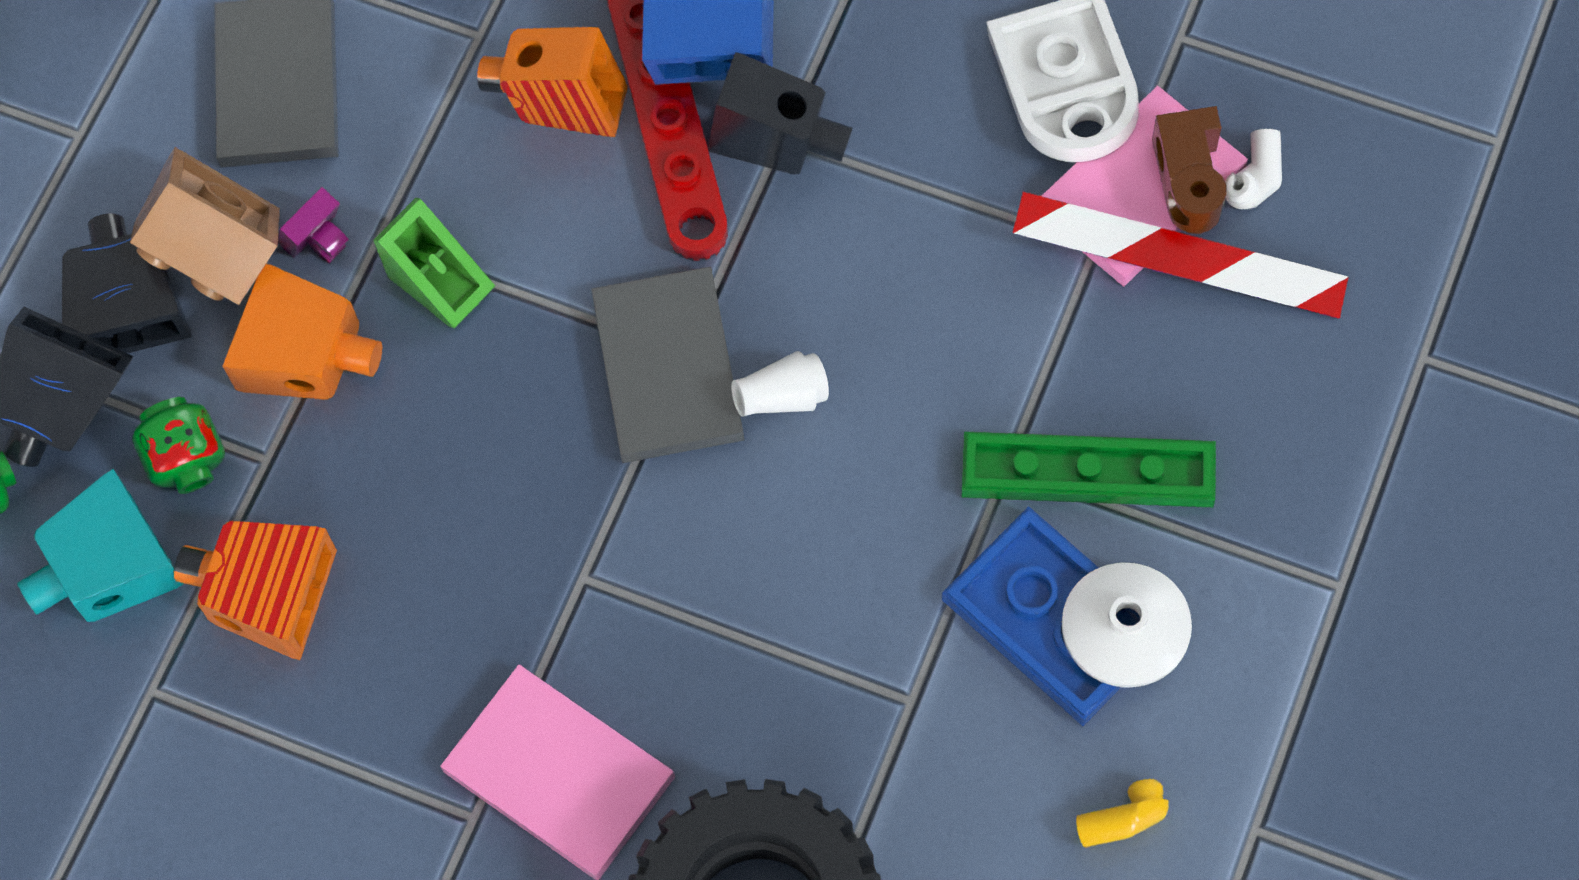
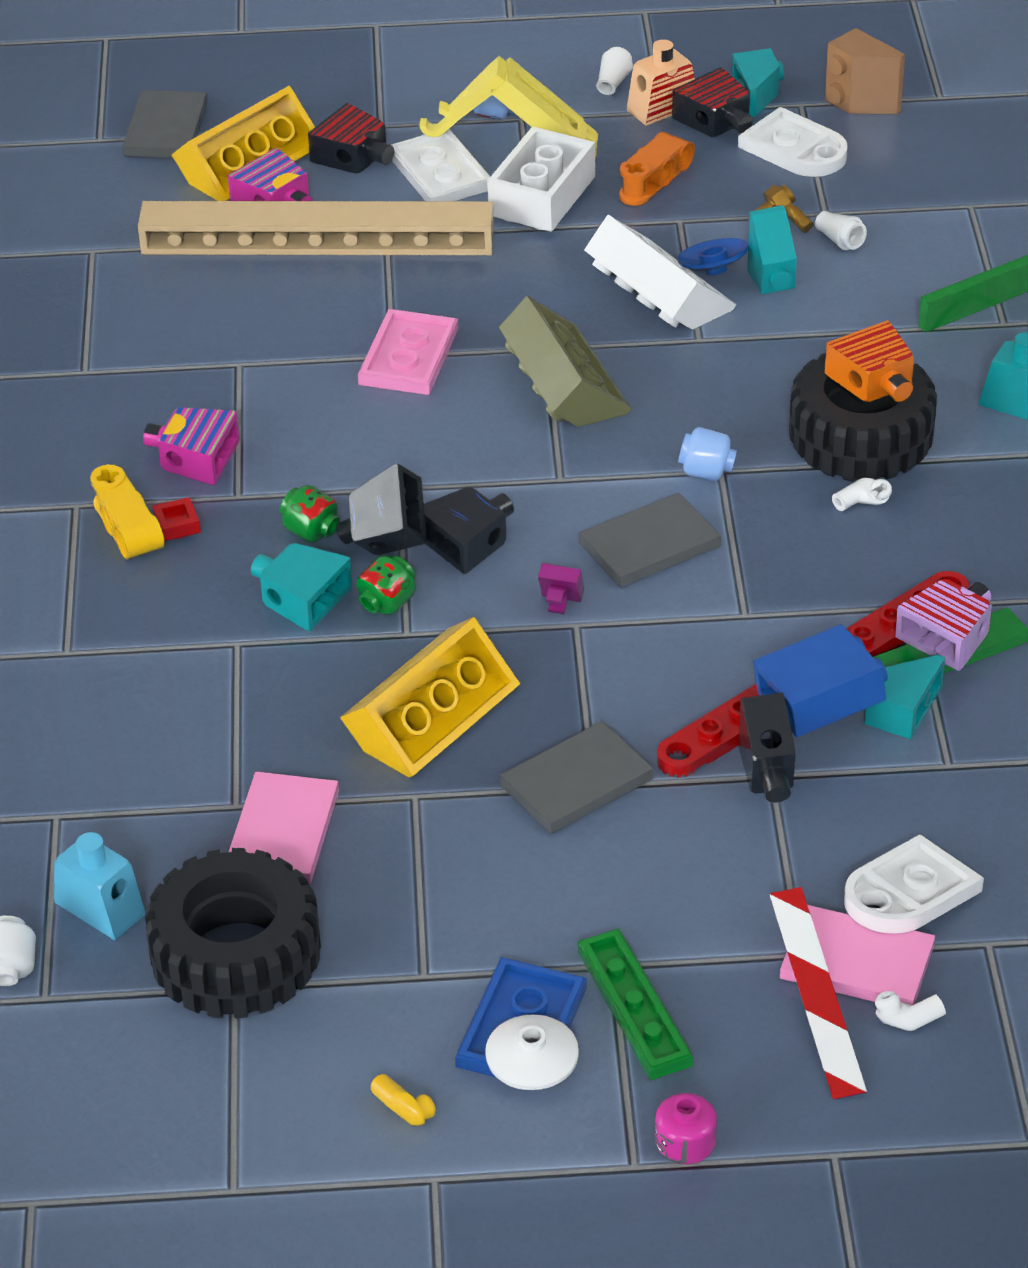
camera: 60 degrees right, 25 degrees down
slope [130,147,280,305] -> none
orange torso [174,521,337,660] -> none
orange torso [223,264,382,400] -> none
bright green slope [373,197,495,328] -> none
orange torso [477,27,628,137] -> none
white cone [731,351,829,417] -> none
reddish brown leg [1152,106,1226,234] -> none
none -> yellow slope [340,617,520,778]
none -> dark pink head [655,1093,717,1164]

